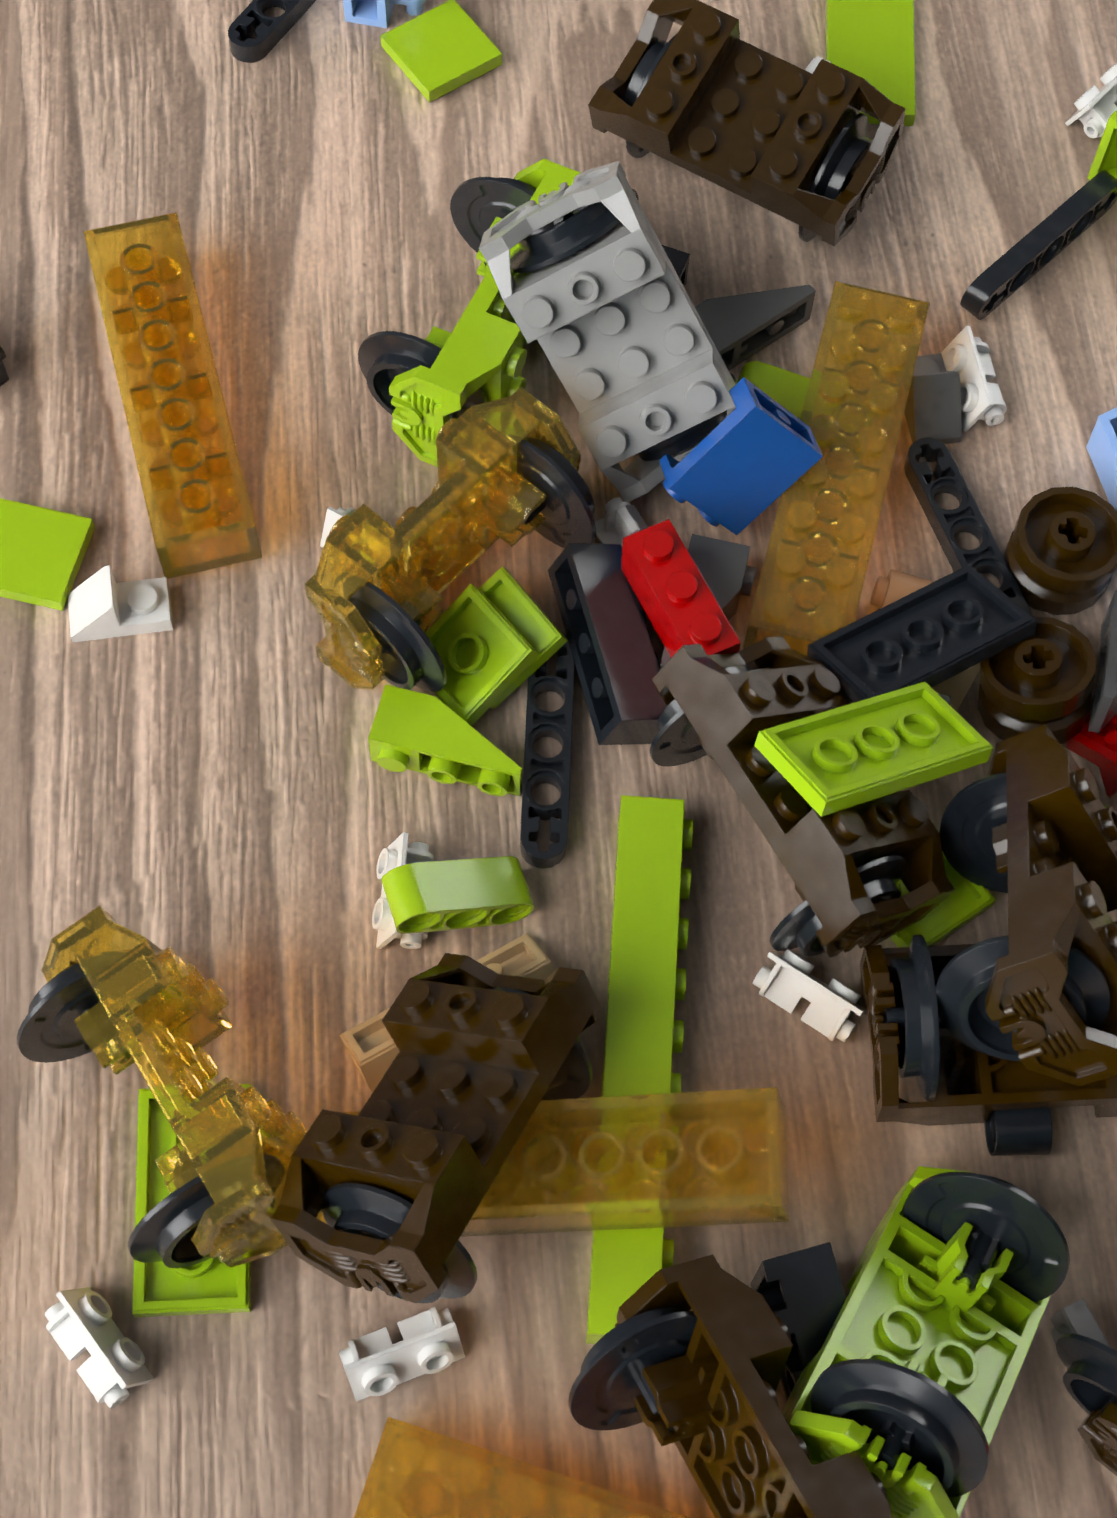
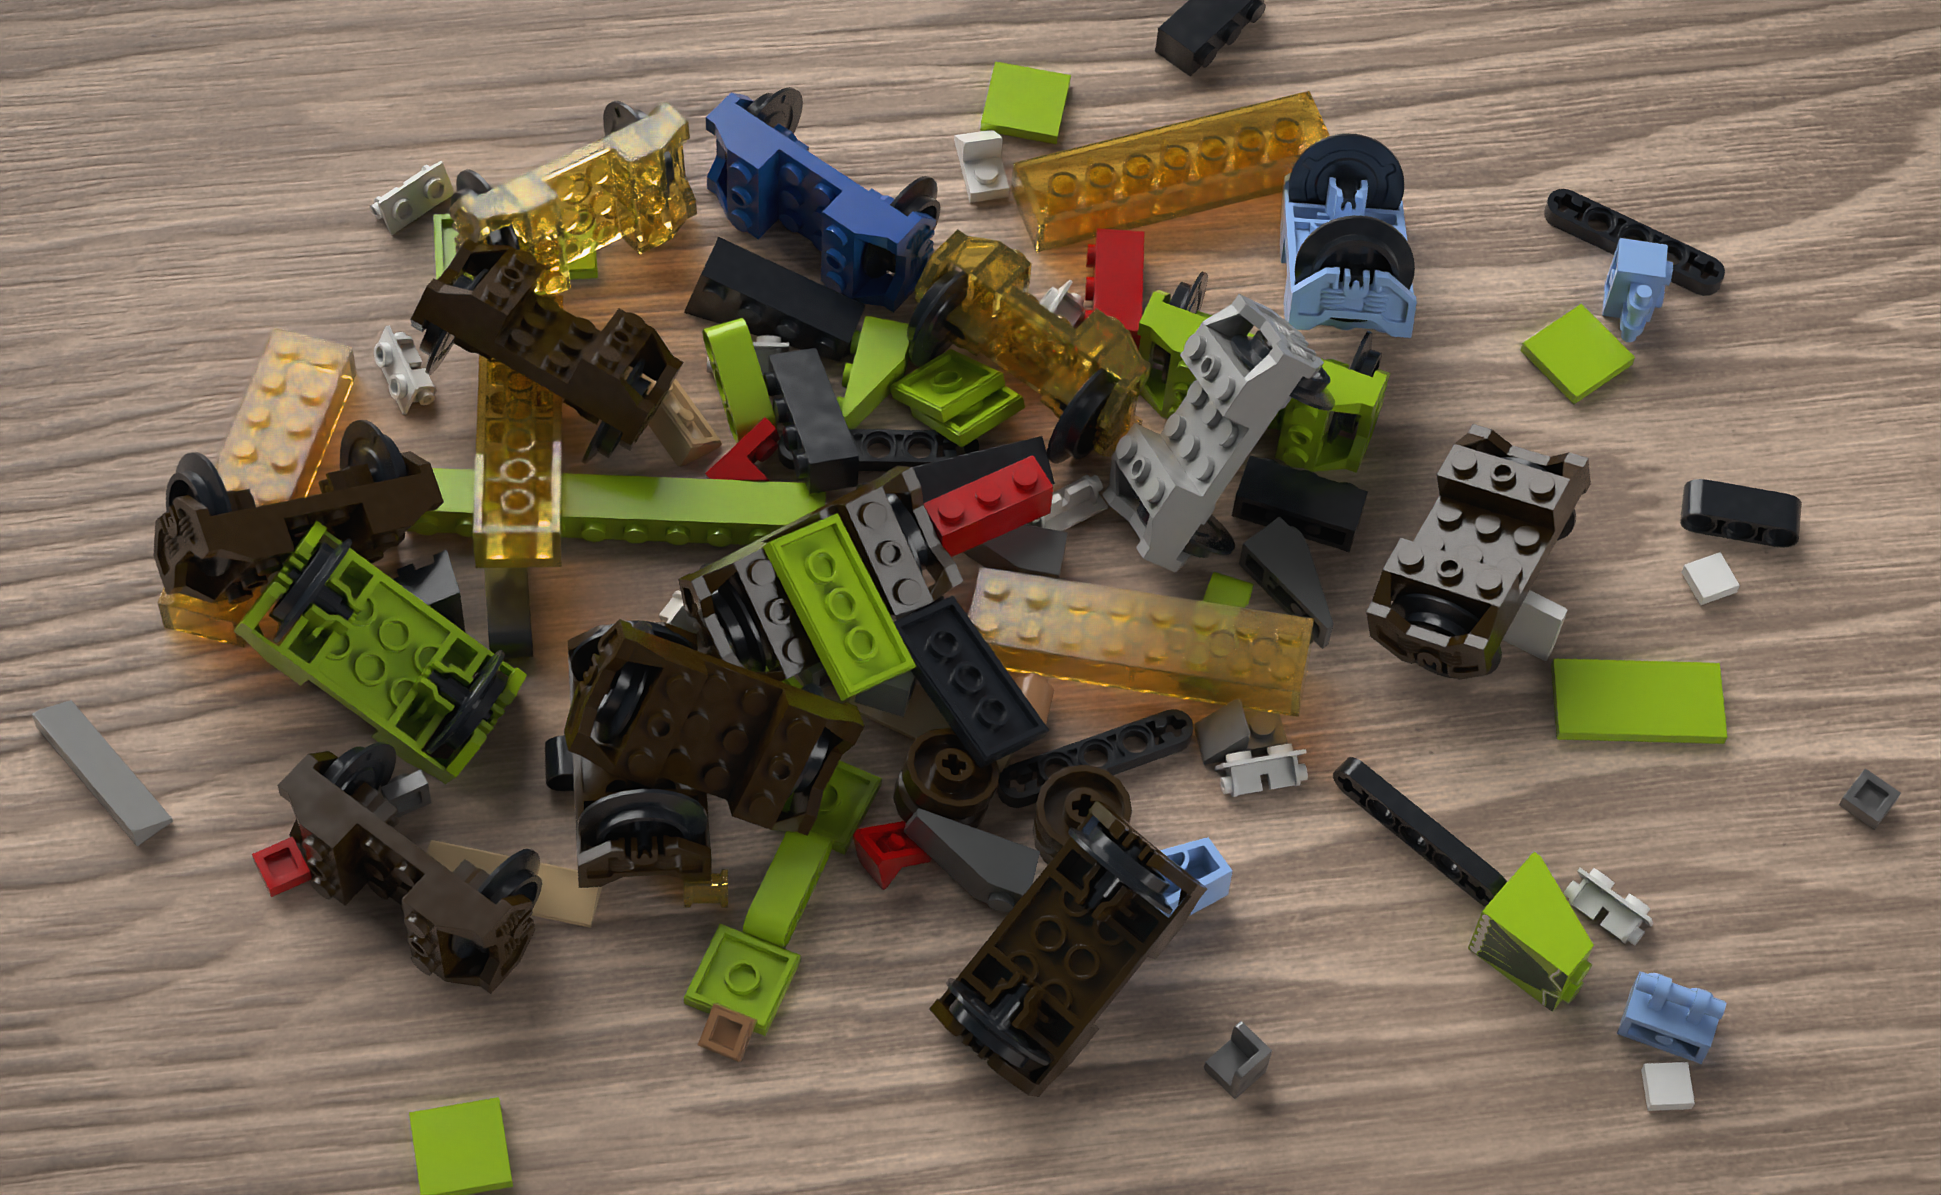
camera: 85 degrees right, 5 degrees down
blue panel [659,377,823,535] -> none
none -> black beam [483,546,533,659]
none -> black wedge [684,237,866,362]
none -> red slope [705,417,780,481]
none -> blue piece [706,87,941,313]
none -> black brick [763,348,859,494]
none -> red brick [1083,228,1145,353]
none -> piece [1280,133,1417,338]

